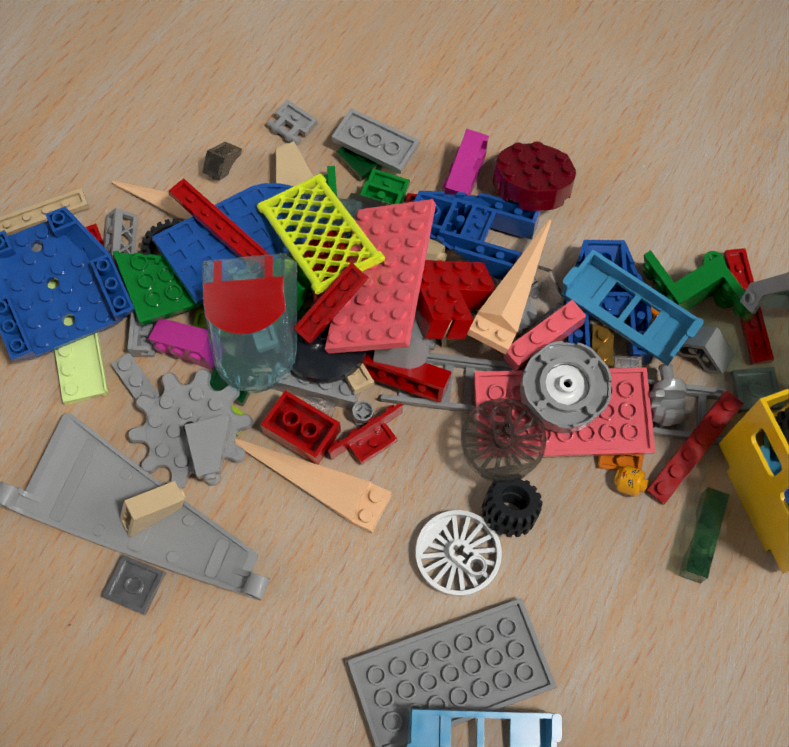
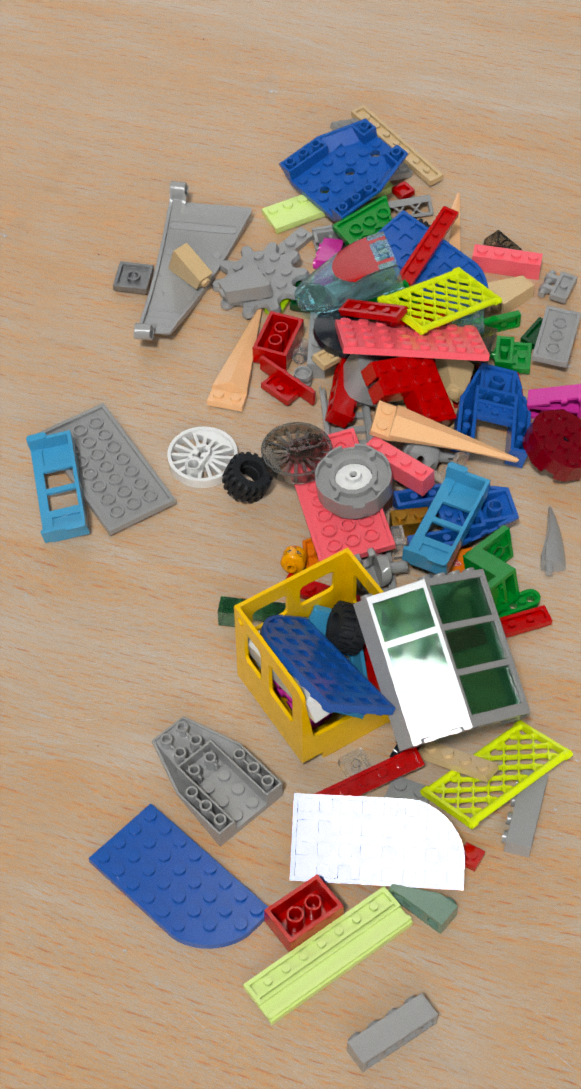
camera: 80 degrees right, 15 degrees down
none -> coral brick [472,244,543,280]
none -> light grey piece [541,506,566,576]

